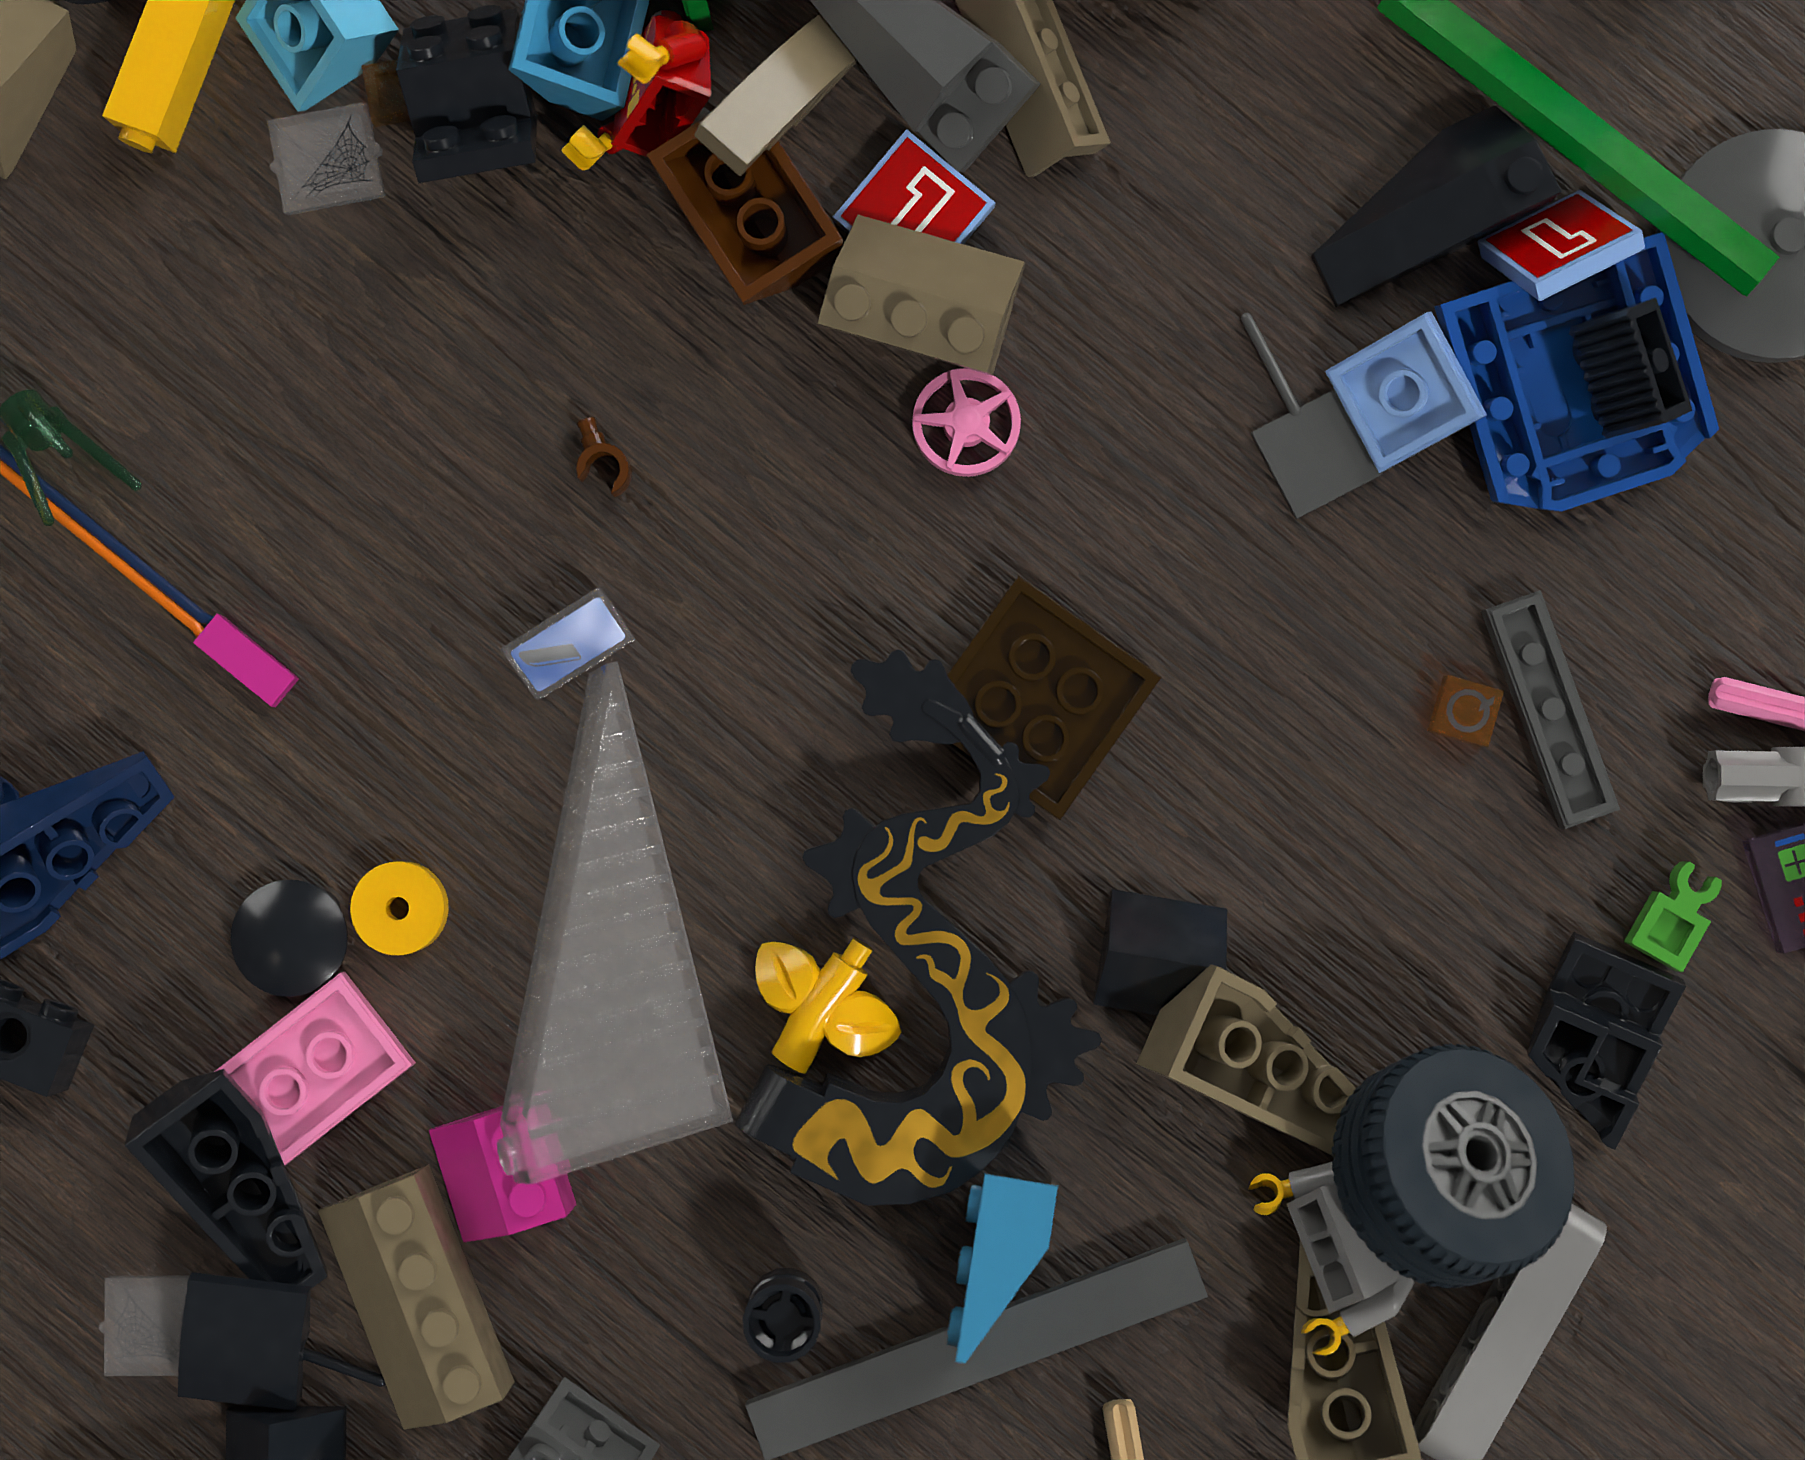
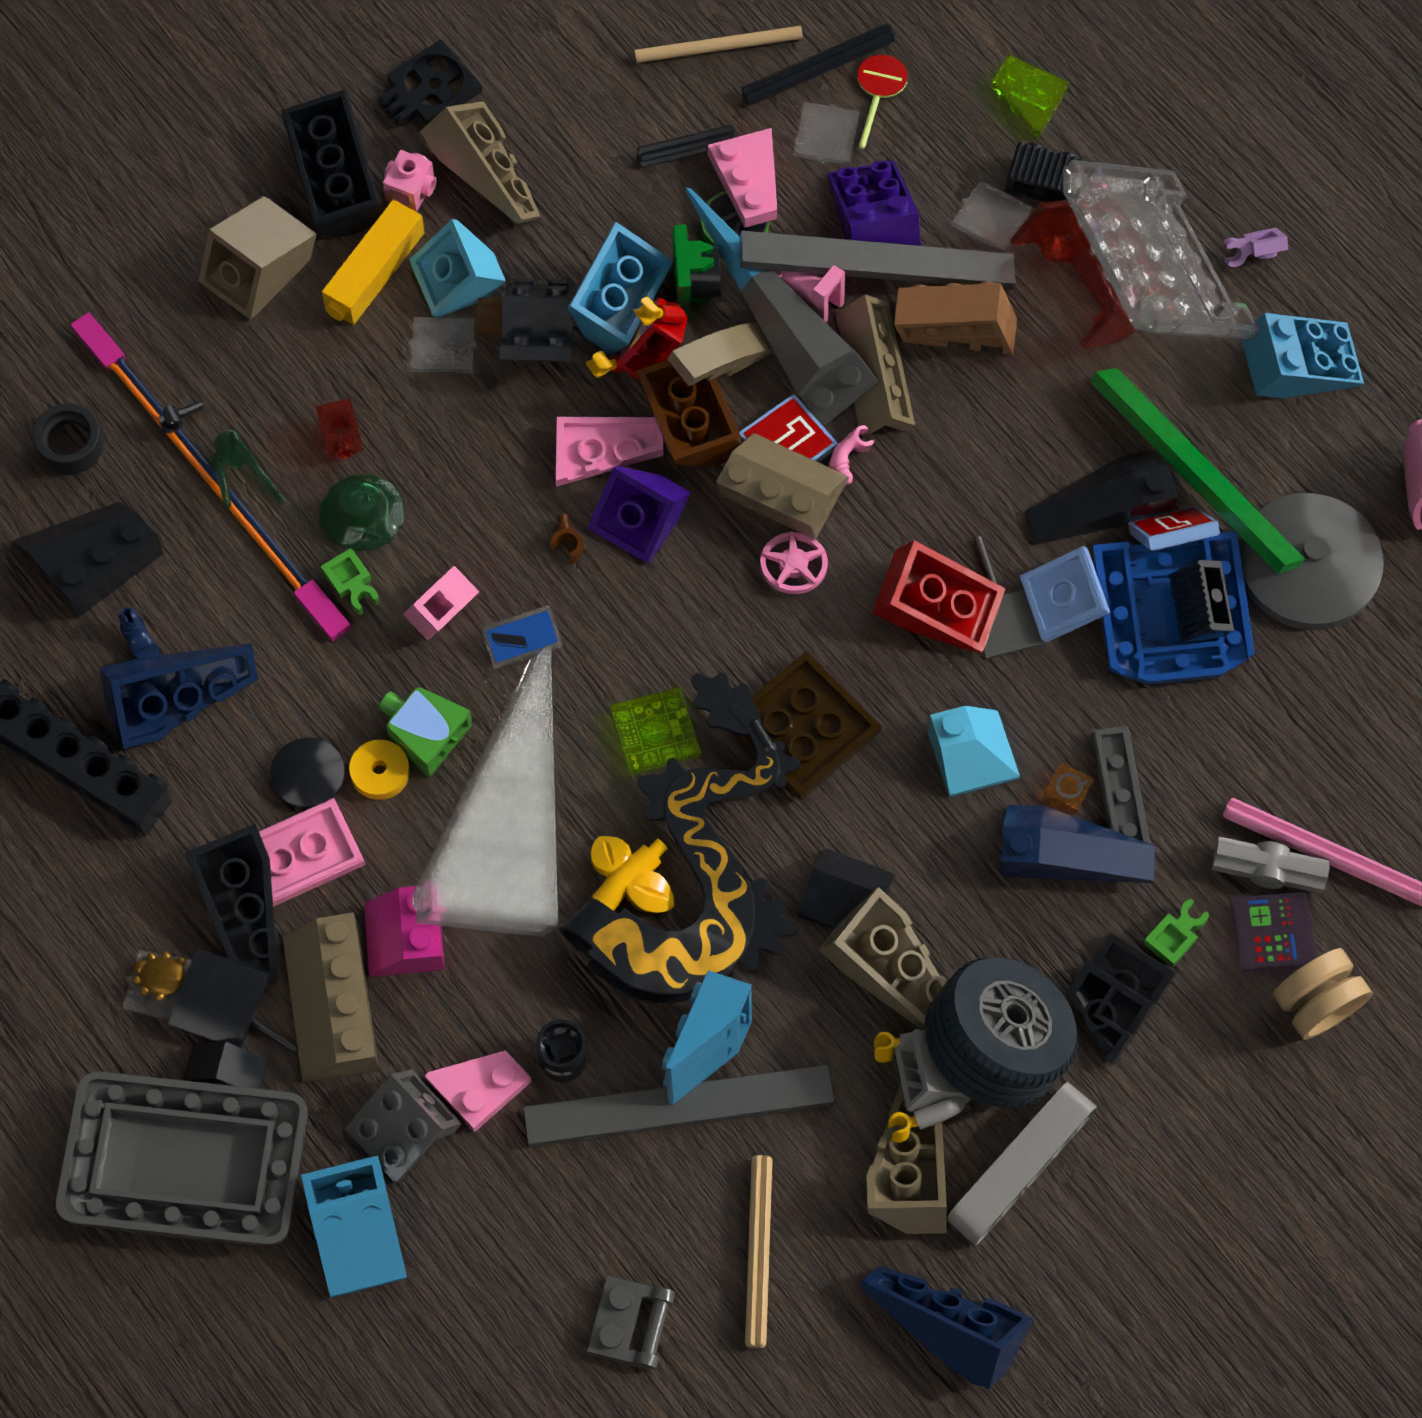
camera: 10 degrees right, 20 degrees down
none -> pearl gold piece [132,951,186,1002]
none -> clear red brick [315,398,363,459]
none -> clear green hat [320,475,404,550]
none -> bright green plate [321,548,379,615]
none -> bright green torso [379,687,472,777]
none -> bright pink slope [403,566,479,640]
none -> bright pink wing [425,1050,532,1132]
none -> bright pink wing [556,417,664,487]
none -> dark purple slope [587,466,691,563]
none -> clear neon green tile [610,687,701,775]
none -> bright pink piece [828,425,874,486]
none -> red slope [872,540,1005,654]
none -> medium azure slope [927,706,1020,797]
none -> dark blue wedge [1001,805,1155,883]

